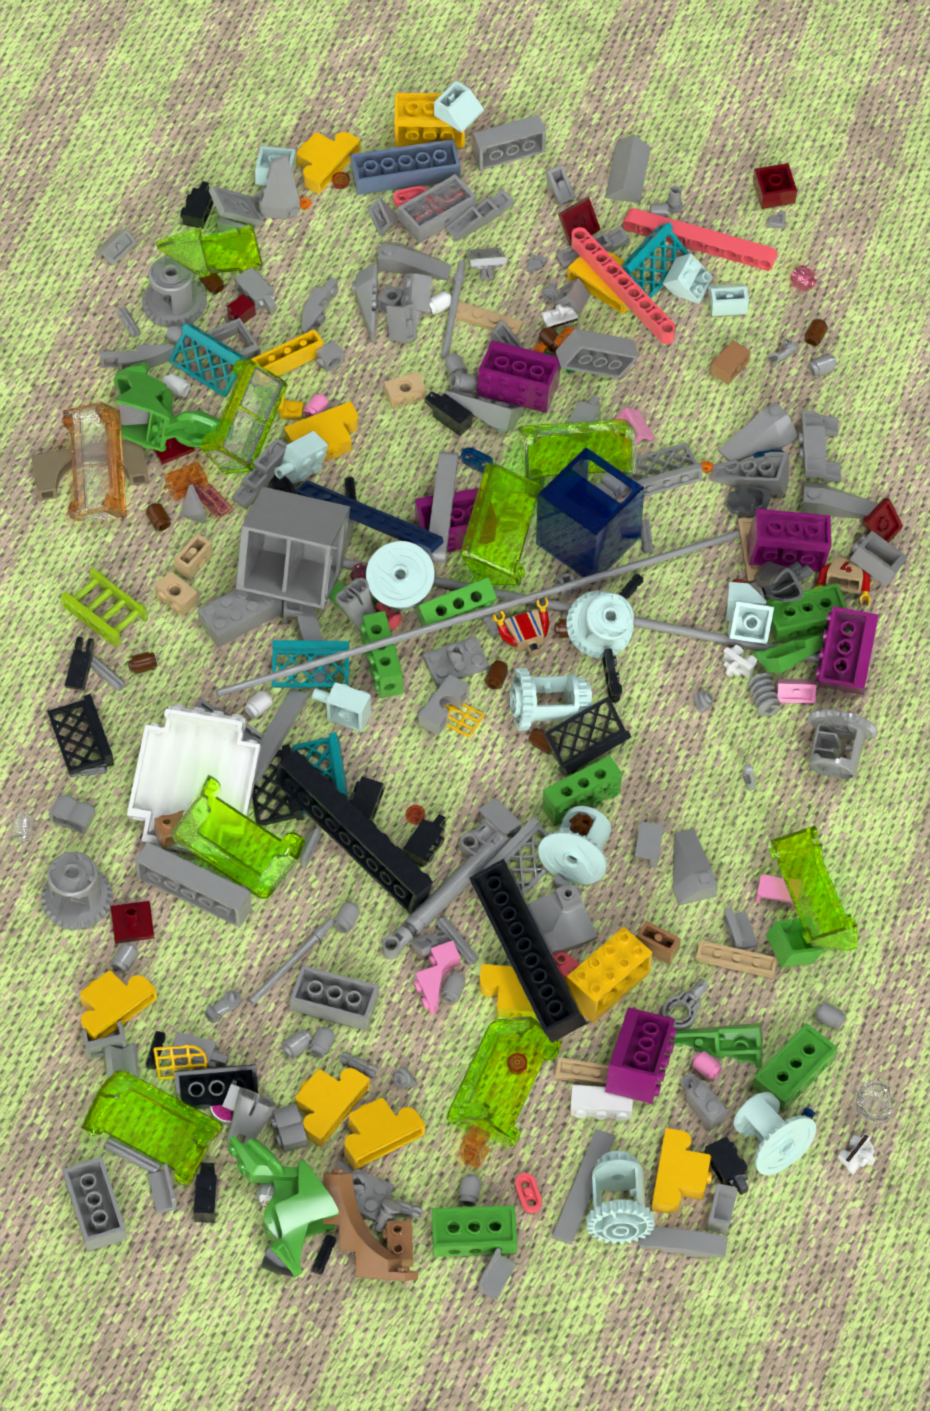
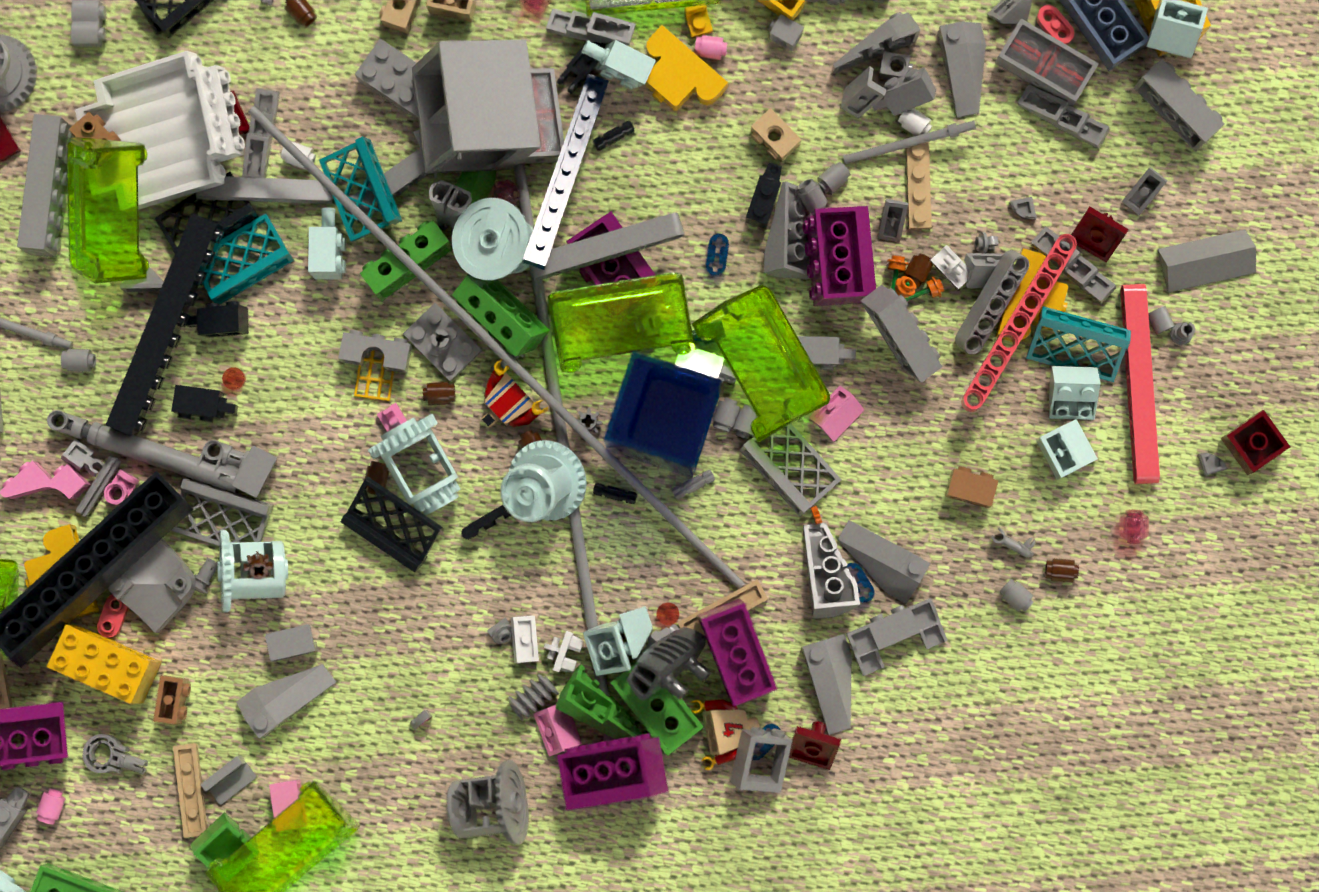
camera: 75 degrees right, 25 degrees up
light grey brick [440,972,466,1003] -> none
light grey plate [465,247,506,280] -> none
bright green brick [542,755,622,826] -> none
bright green wedge [671,1023,763,1068] -> none
dark grey hair [727,484,771,518] -> none
none -> bright pink piece [104,469,139,506]
none -> bright pink tile [377,403,407,432]
none -> white plate [510,615,539,663]
none -> light grey beam [955,250,1029,355]

